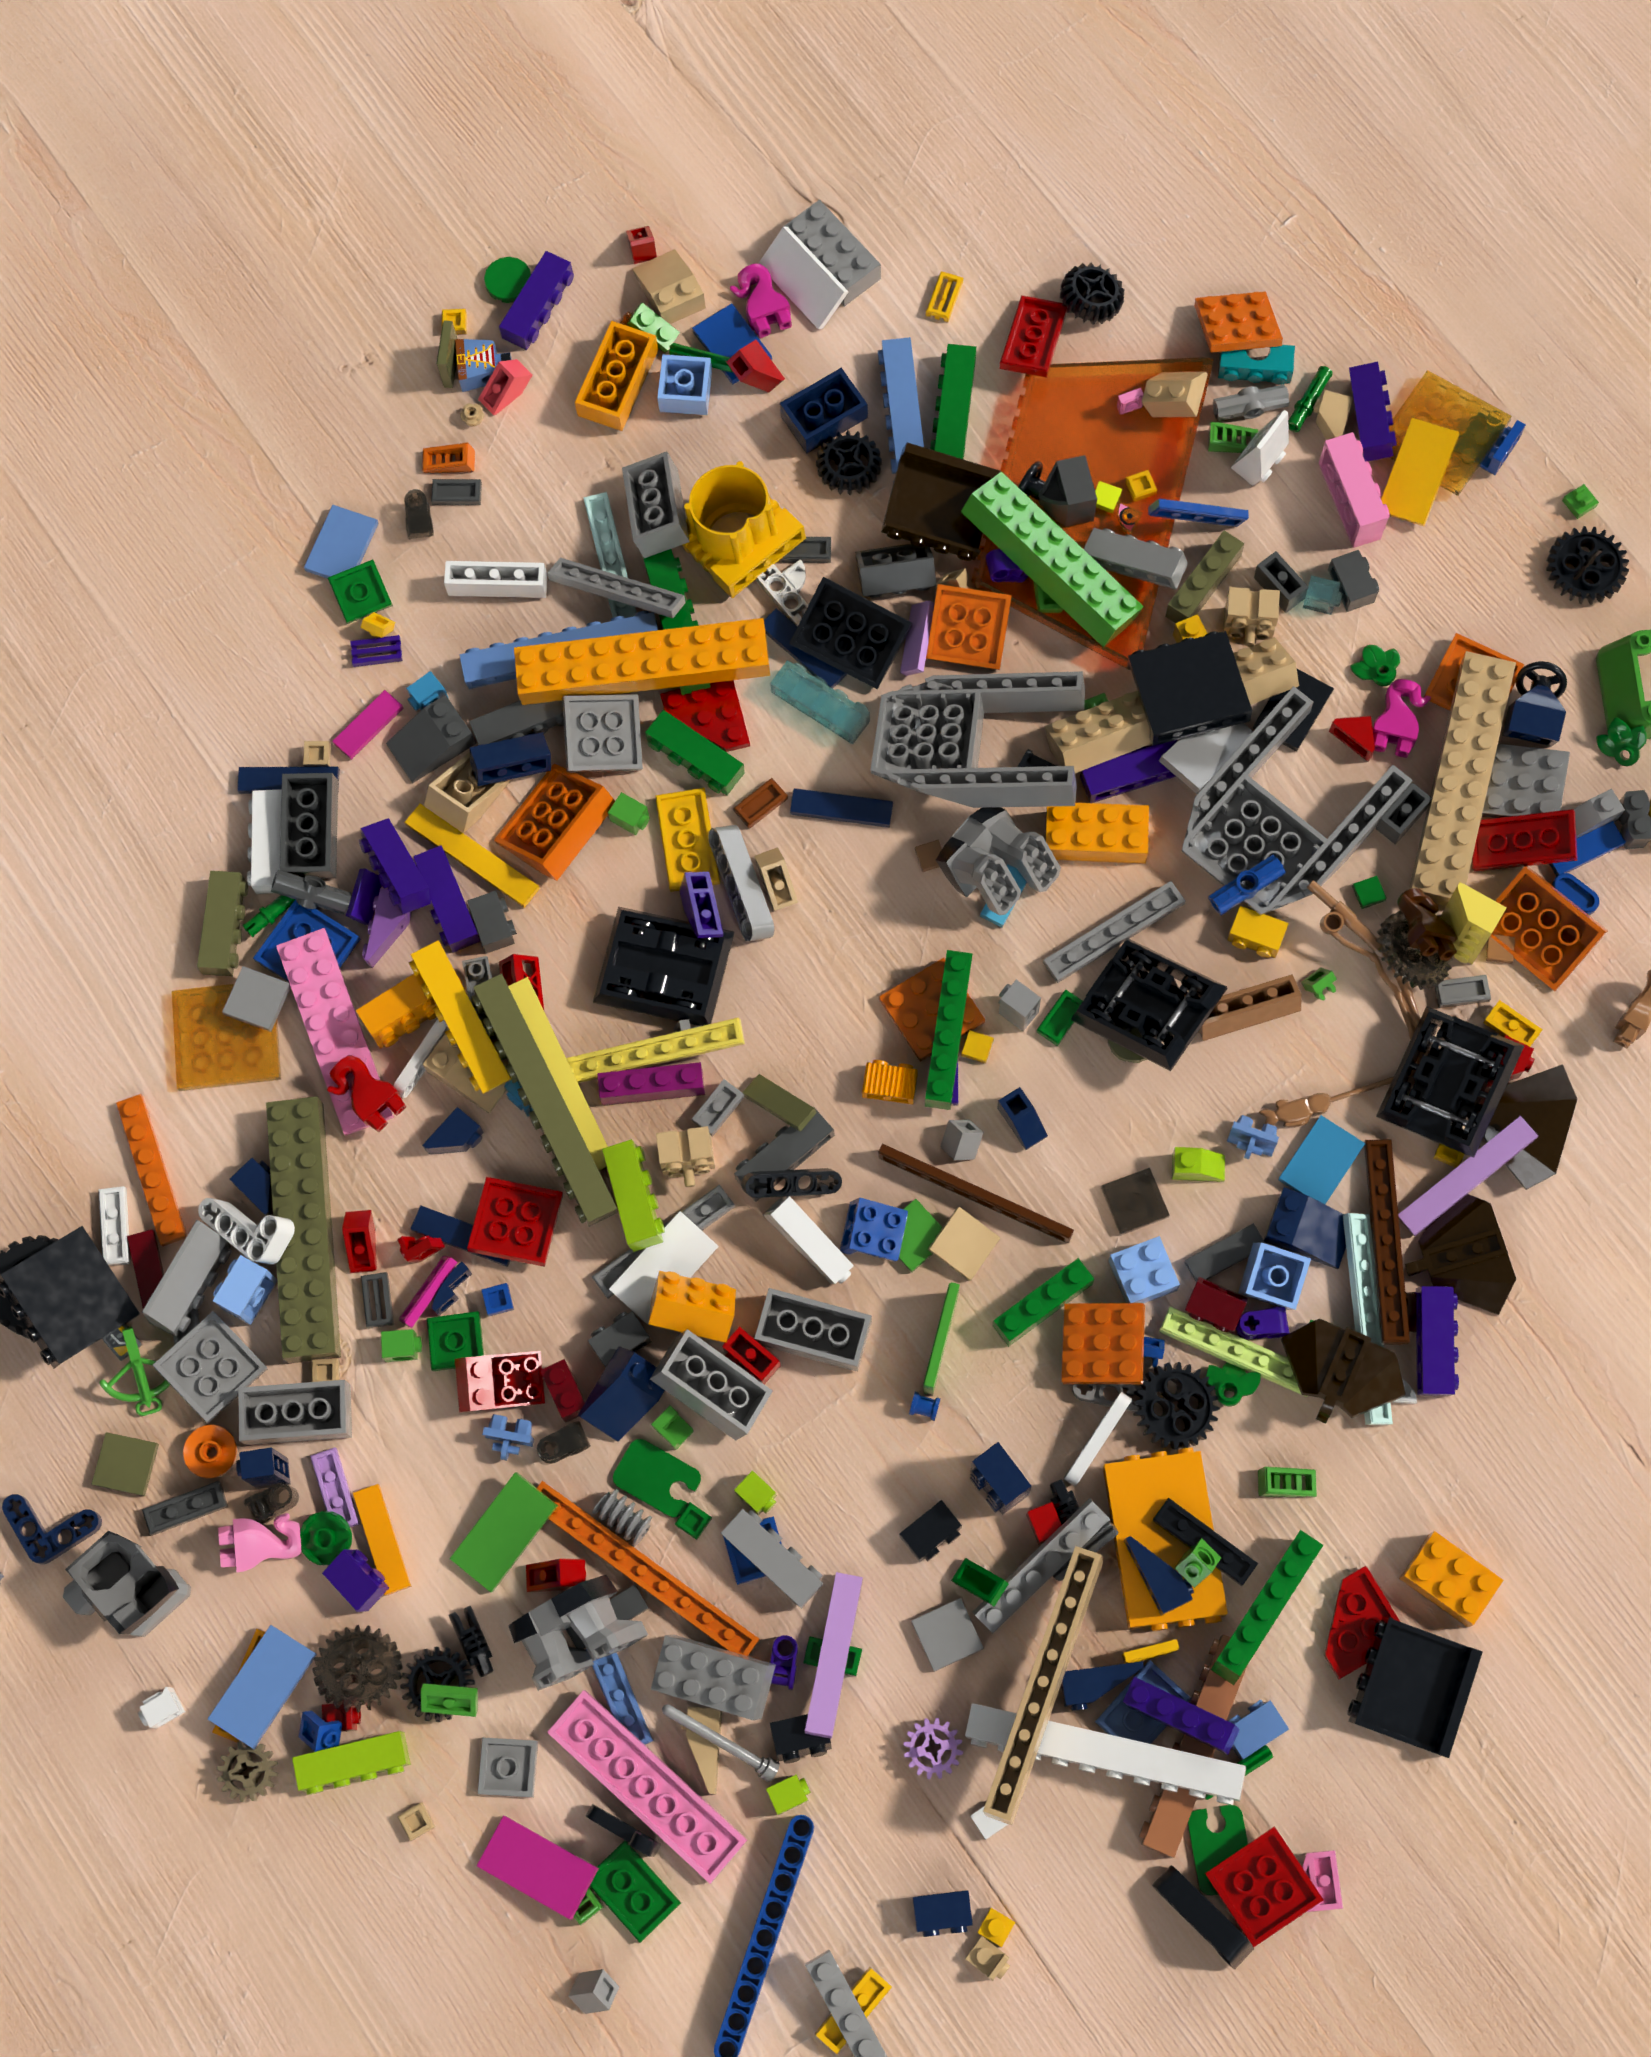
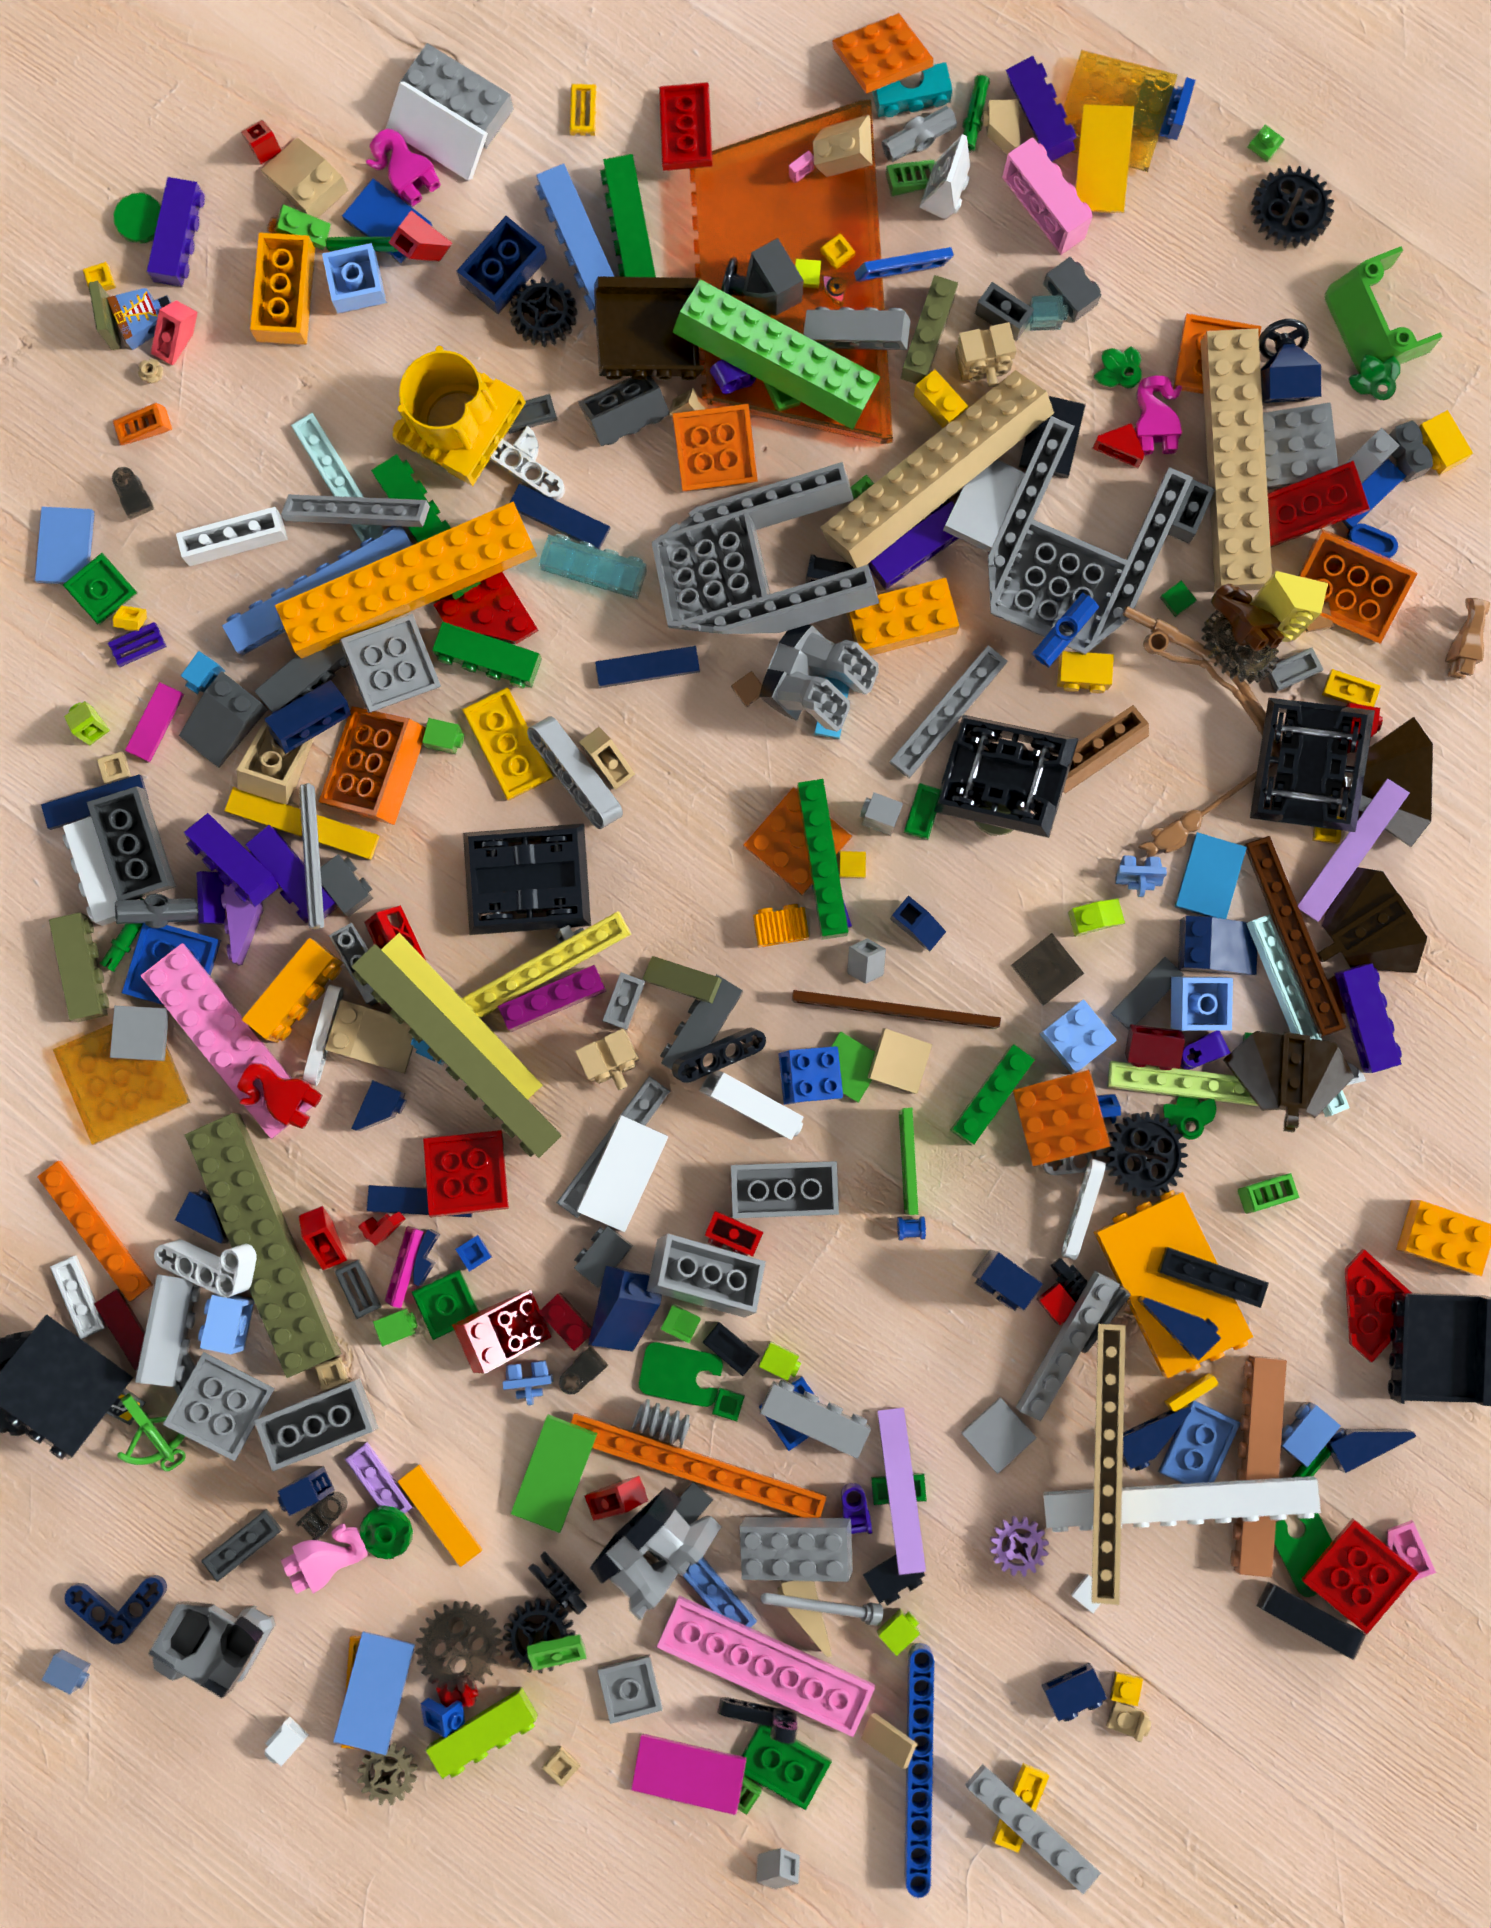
camera: 20 degrees left, 10 degrees up
olive tile [92,1432,159,1496] -> none
orange dish [183,1425,237,1478] -> none
dark purple brick [322,1549,389,1612] -> none
yellow brick [408,940,511,1094] -> none
dark grey tile [431,479,482,505] -> none
lime brick [602,1139,665,1252] -> none
light grey brick [622,451,690,558] -> none
light orange brick [648,1271,736,1343] -> none
dark purple slope [679,872,723,938] -> none
dark orange tile [733,778,788,829] -> none
black slope [789,577,913,690] -> none
black brick [899,1500,962,1562] -> none
lavender tile [900,601,935,676] -> none
green tile [951,1558,1009,1607] -> none
black gear [1060,262,1125,325] -> none
dark purple brick [1123,1676,1240,1755] -> none
black panel [1127,631,1252,746] -> none
bright green brick [1175,1538,1221,1588] -> none
green brick [1210,1530,1323,1685] -> none
bright green tile [1301,968,1337,1000] -> none
none -> lime slope [64,701,110,745]
none -> light grey axle [299,783,324,930]
none -> black tile [702,1322,760,1376]
none -> tan tile [861,1713,917,1769]
none -> dark blue slope [1326,1428,1417,1473]

